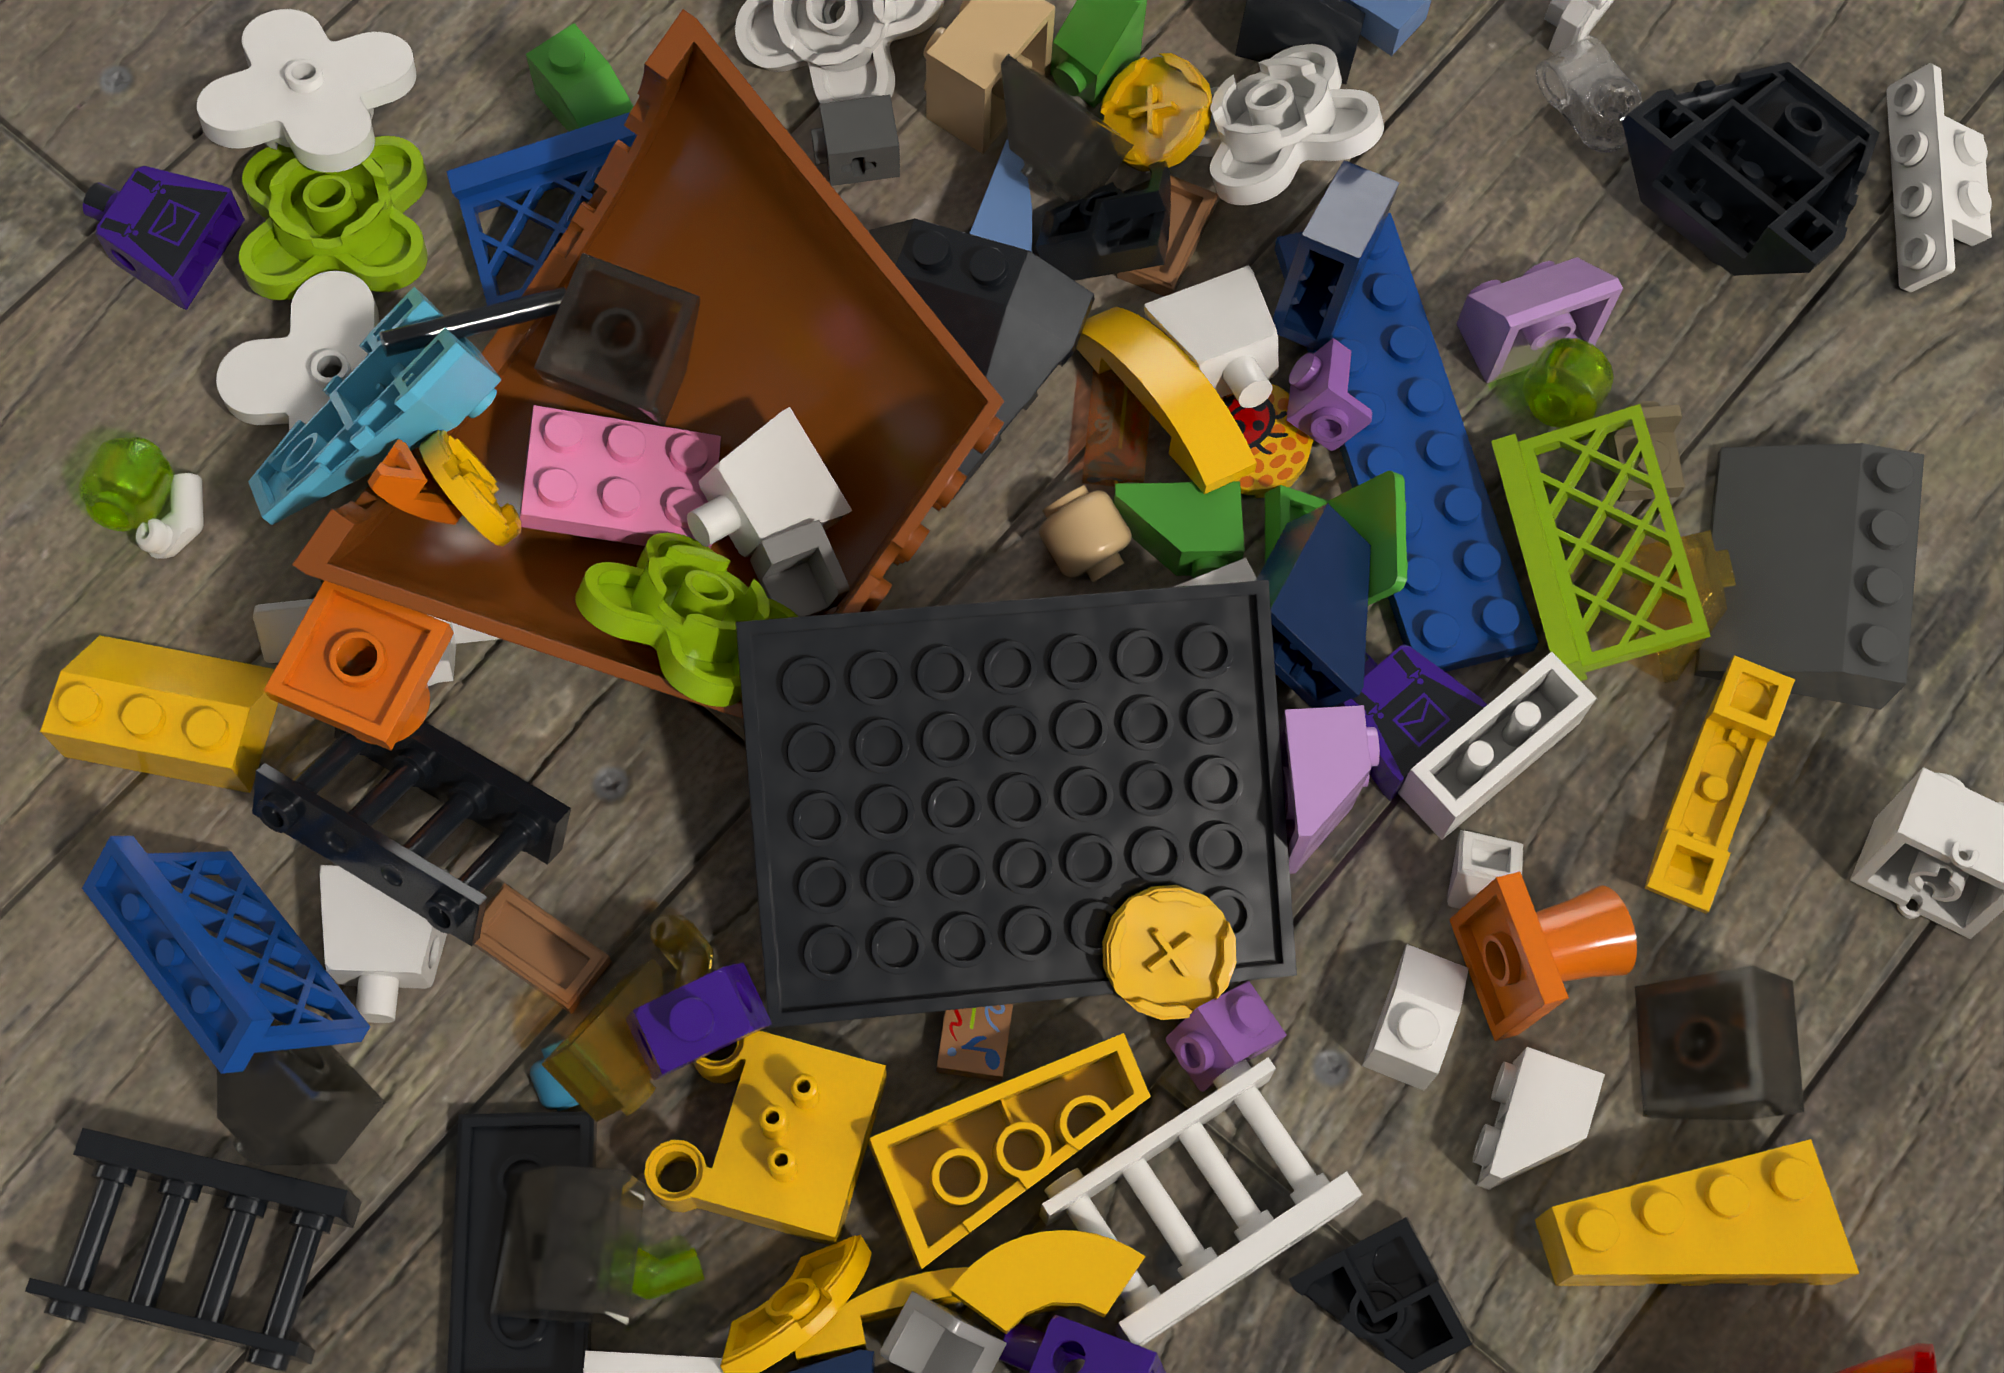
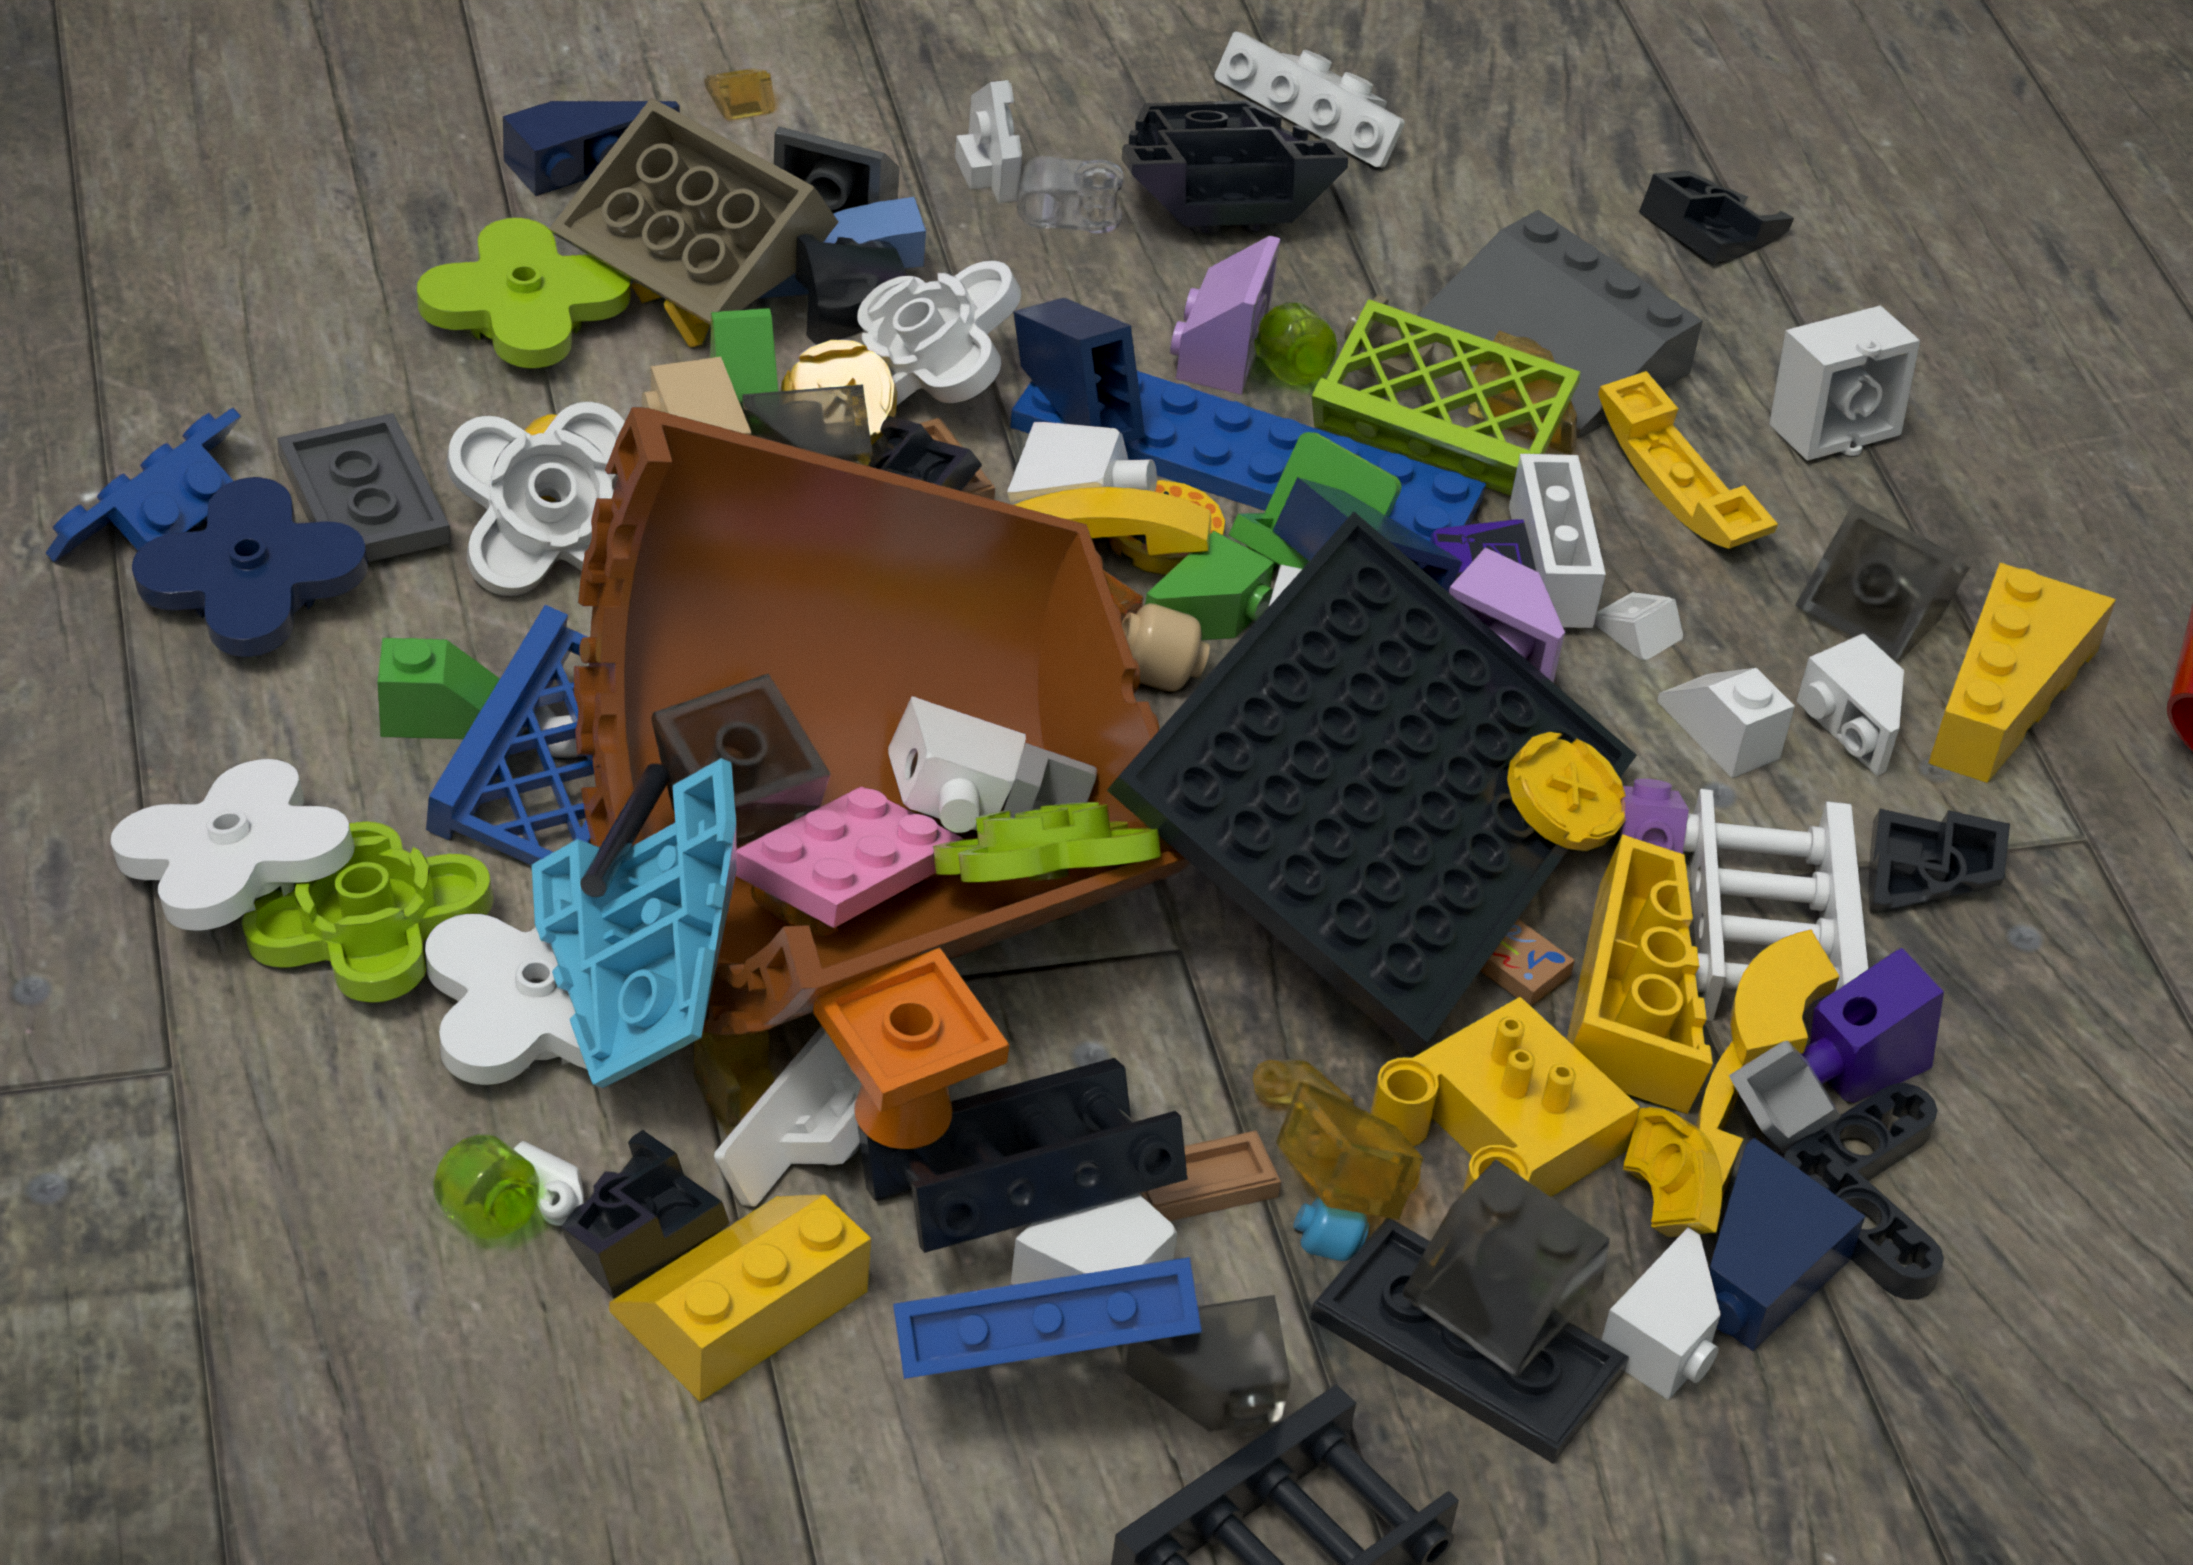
camera: 55 degrees left, 25 degrees down
dark purple torso [83,166,245,310] -> none
orange slope [367,439,463,525] -> none
yellow tile [419,430,522,547] -> none
dark purple torso [625,962,772,1081] -> none
medium lavender bracket [1286,338,1372,451] -> none
orange plant [1449,871,1637,1041] -> none
none -> black slope [561,1130,730,1298]

